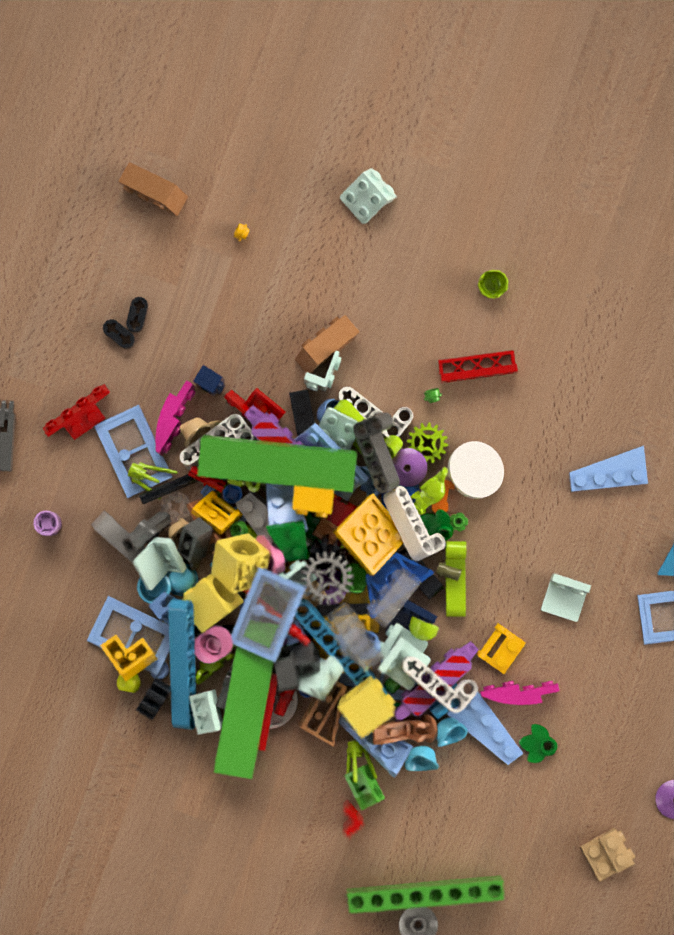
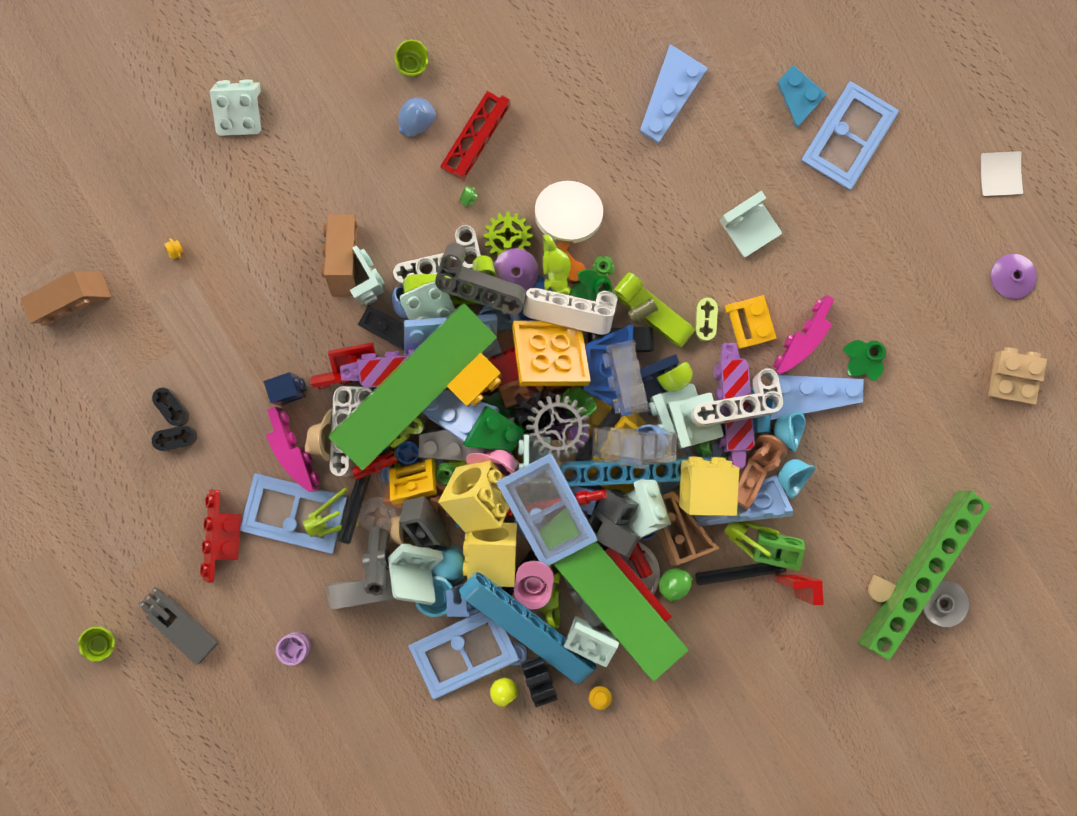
camera: 50 degrees left, 0 degrees up
yellow brick [100,635,157,682] -> none
none -> medium blue hair [398,98,436,137]
none -> yellow plate [589,686,612,710]
none -> bright green hair [659,568,693,603]
none -> yellowish green beam [695,298,718,342]
none -> black axle [695,563,786,585]
none -> tan tile [868,575,896,602]

